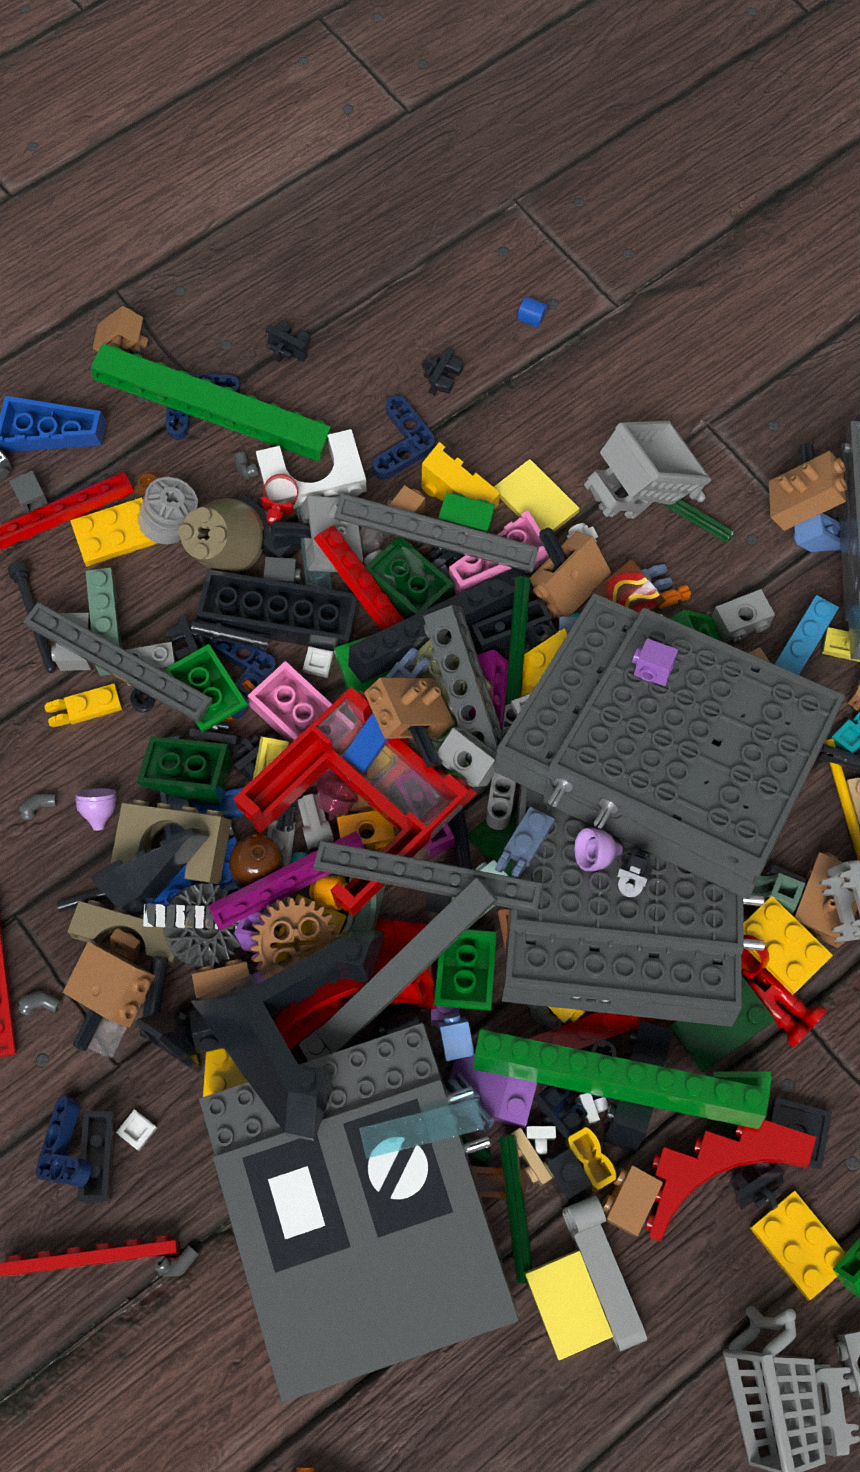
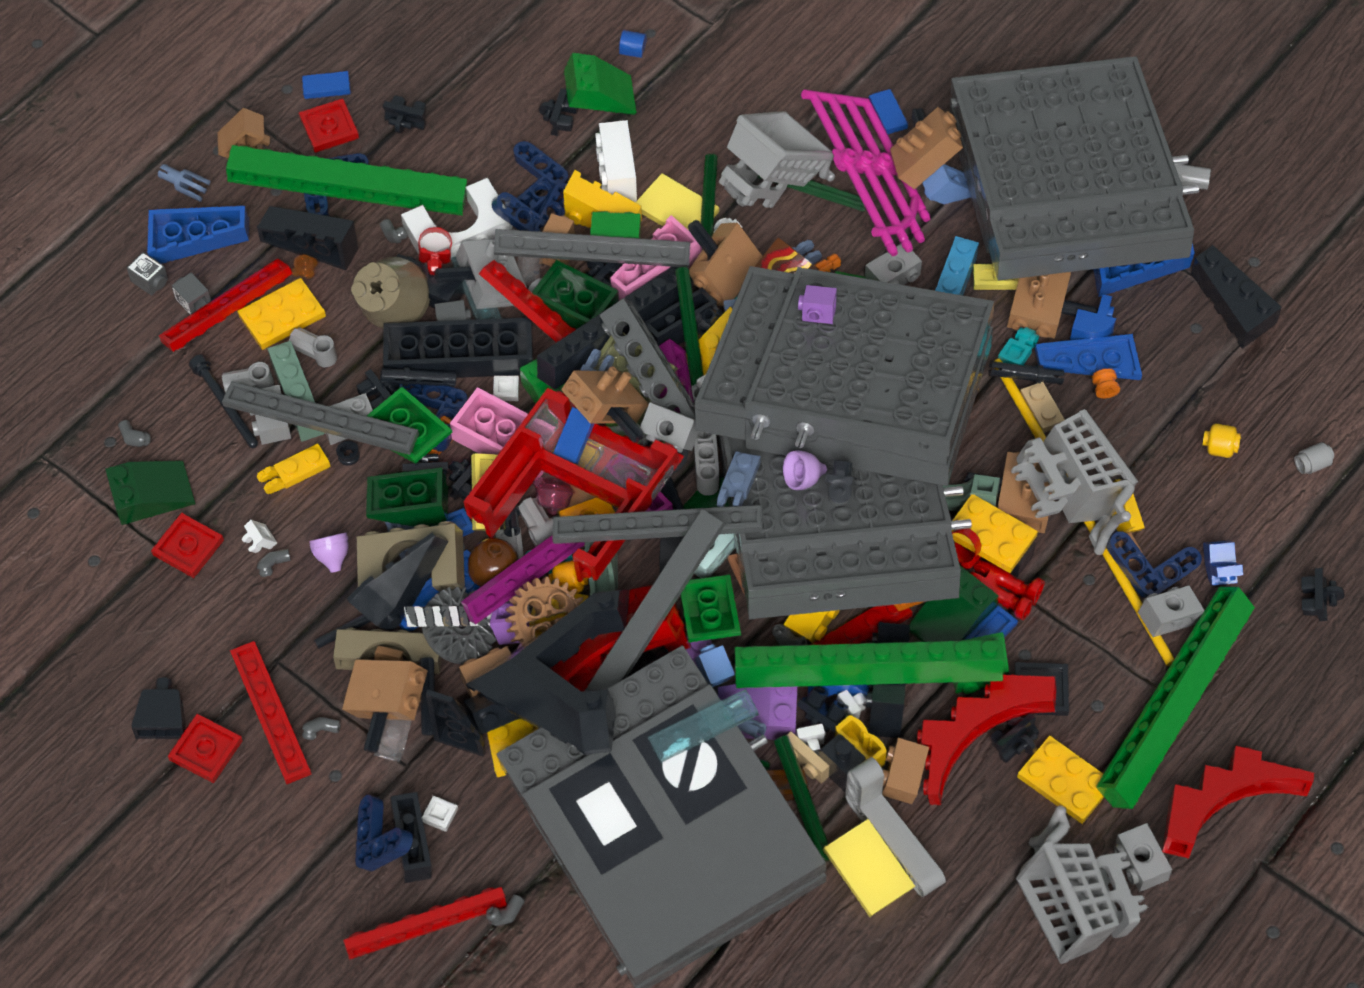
camera: 10 degrees left, 10 degrees down
light grey wheel [138,477,198,545] -> none
none -> sand blue arm [158,164,211,202]
none -> light grey piece [222,362,274,393]
none -> white tile [242,520,277,553]
none -> black wedge [257,206,359,270]
none -> light grey piece [289,327,337,367]
none -> red plate [299,99,359,153]
none -> blue tile [302,71,351,99]
none -> dark blue beam [491,182,567,232]
none -> green slope [564,53,636,115]
none -> white brick [595,120,637,202]
none -> dark green axle [701,153,718,250]
none -> dark pink piece [801,90,930,257]
none -> blue tile [869,89,908,134]
none -> blue tile [965,605,1018,640]

